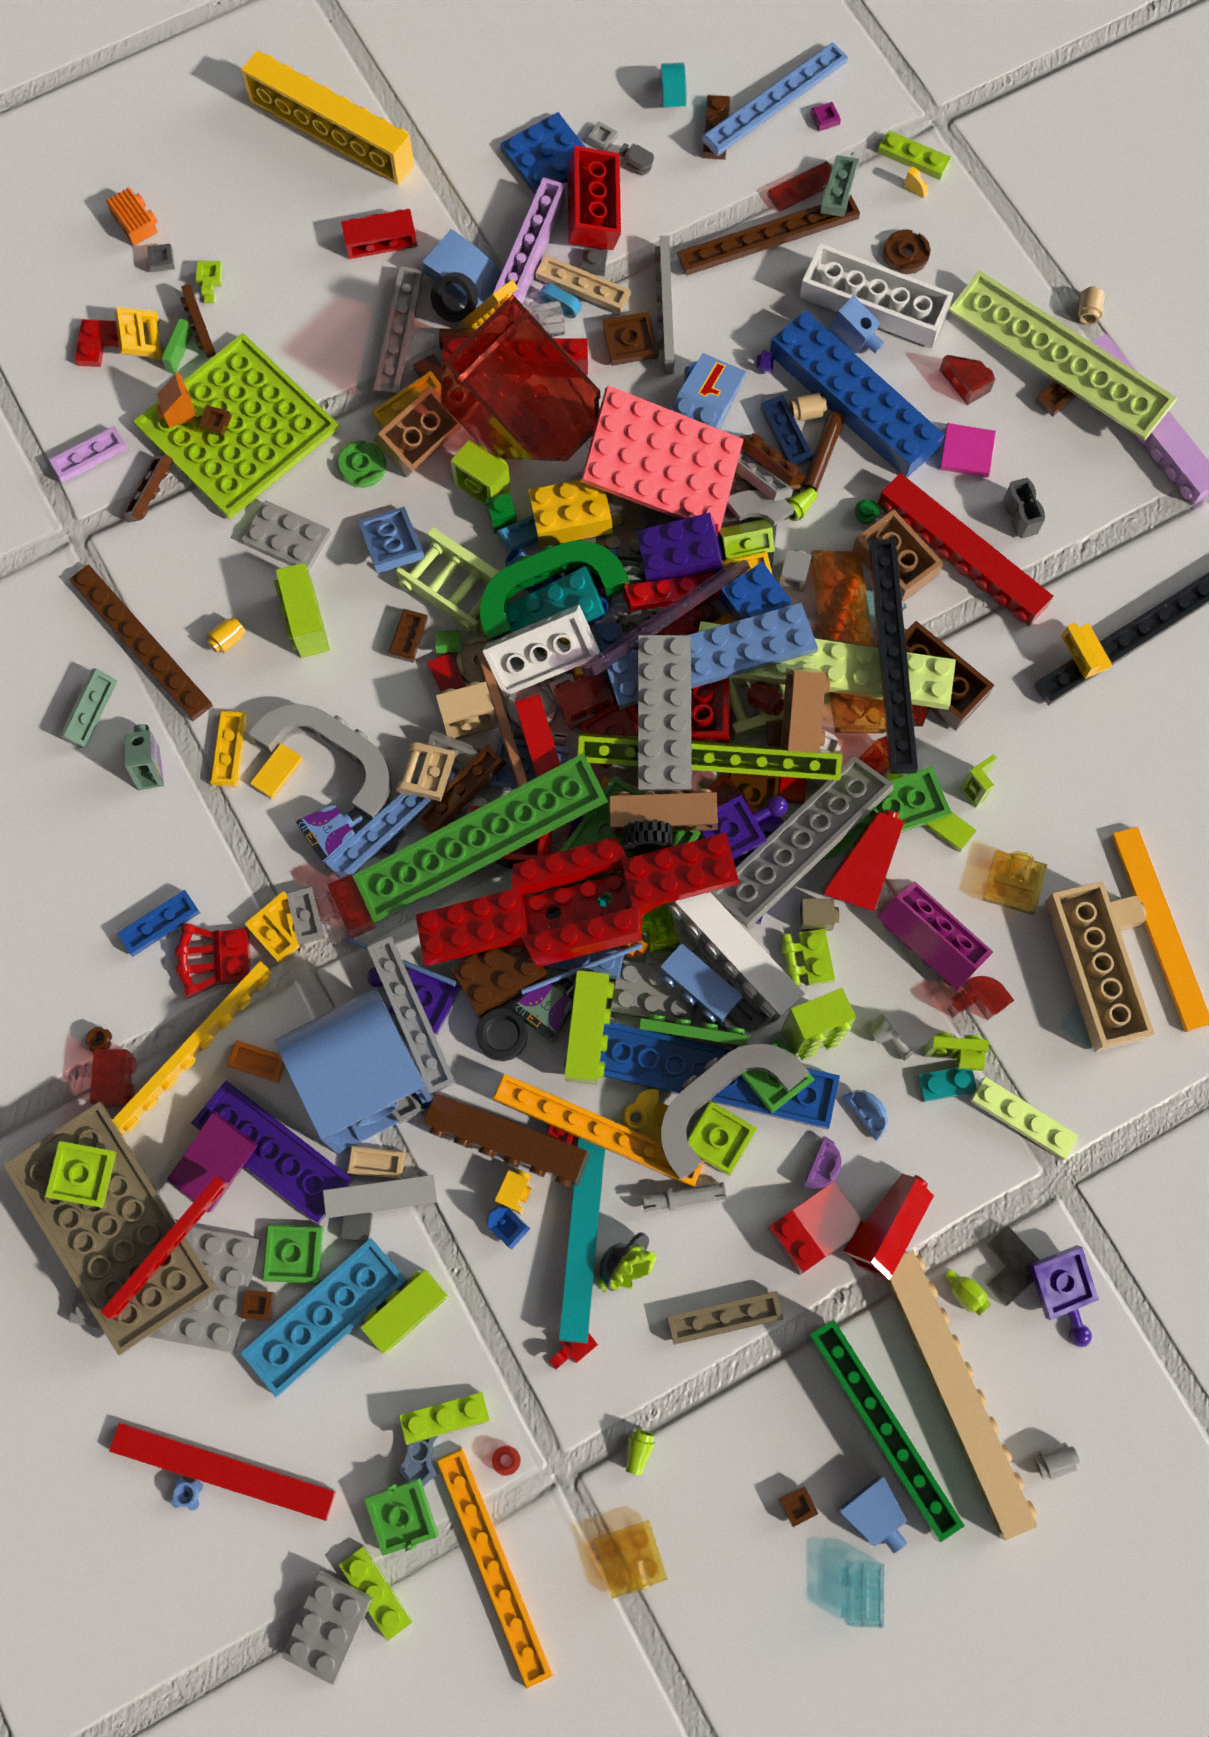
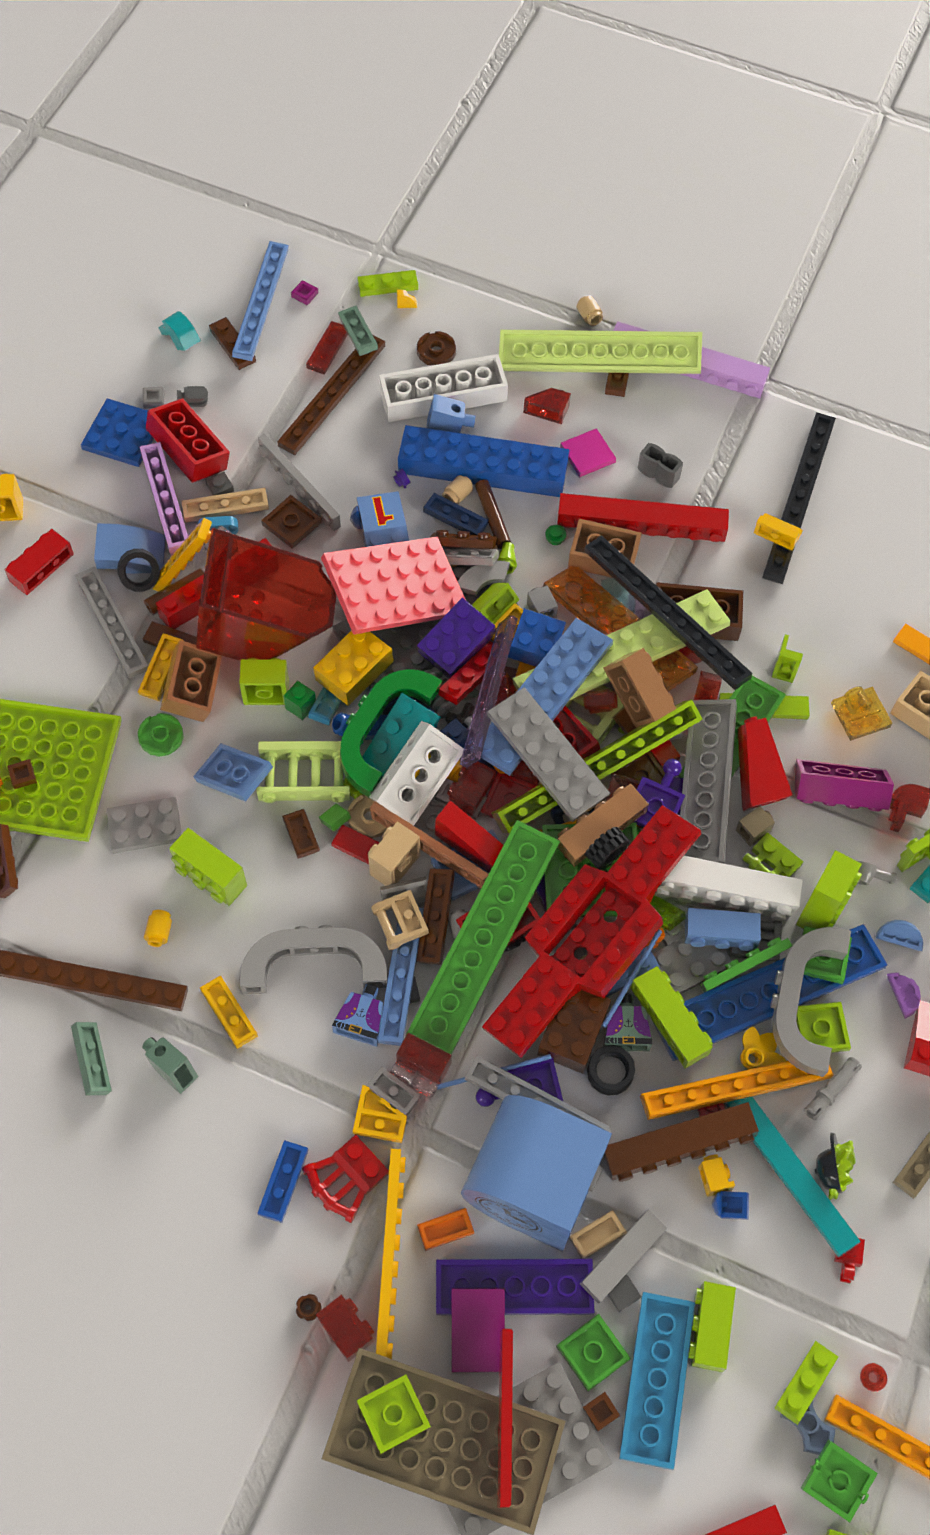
camera: 40 degrees left, 10 degrees down
yellow tile [250,743,303,799] -> none

